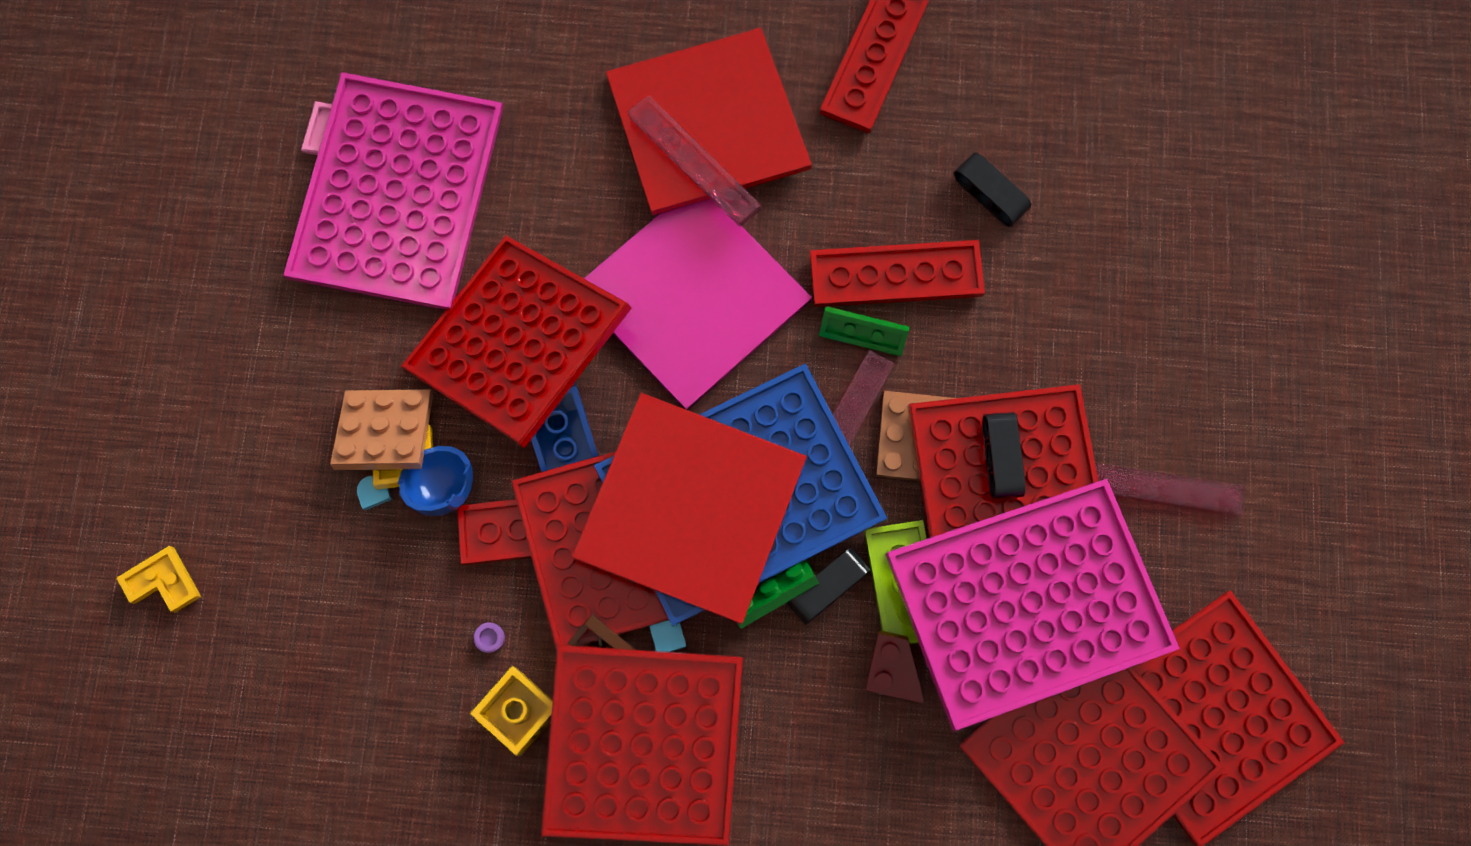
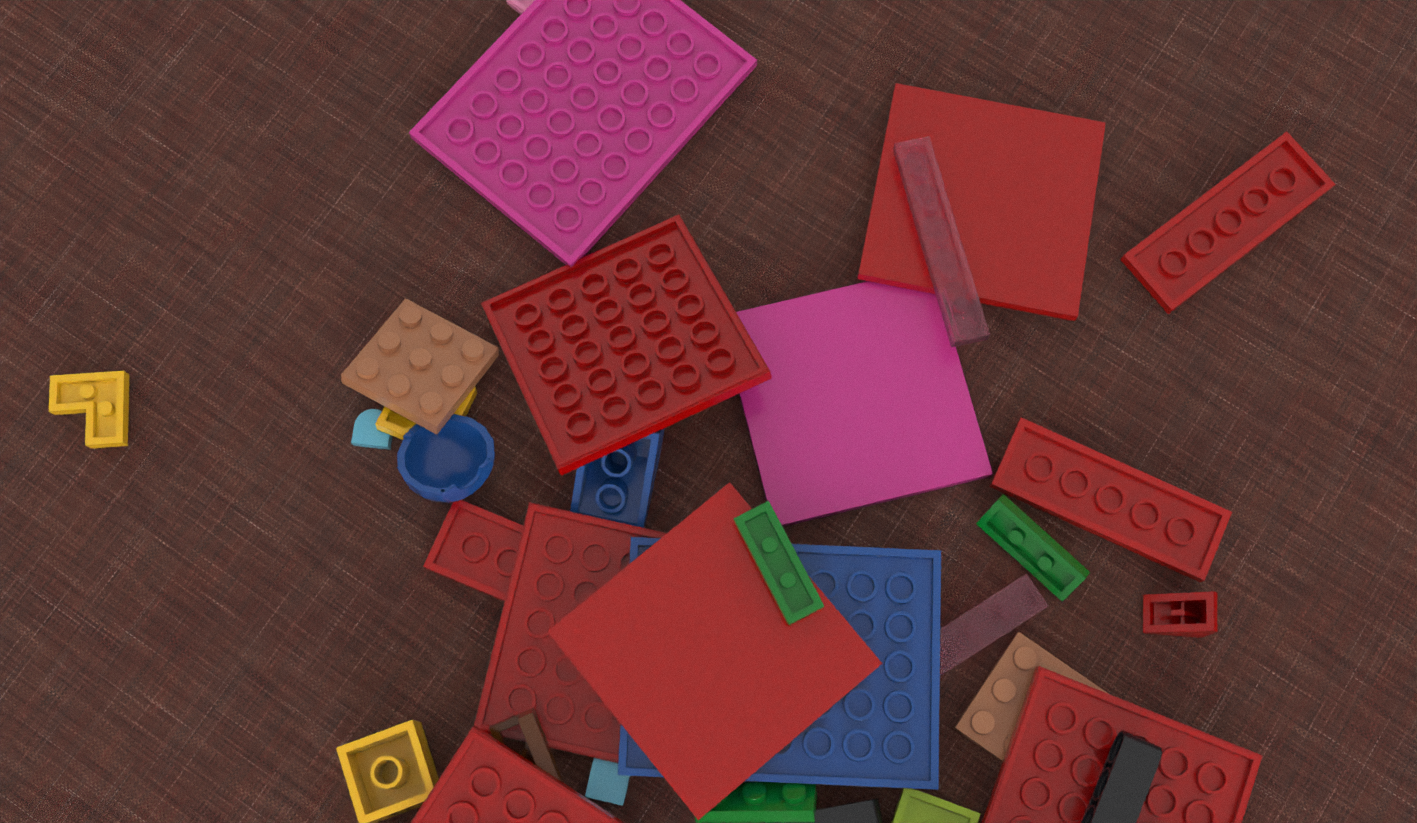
camera: 30 degrees right, 0 degrees up
medium lavender tile [474,622,505,654] -> none
black beam [953,153,1032,227] -> none
none -> green plate [733,501,824,626]
none -> red slope [1143,591,1218,638]

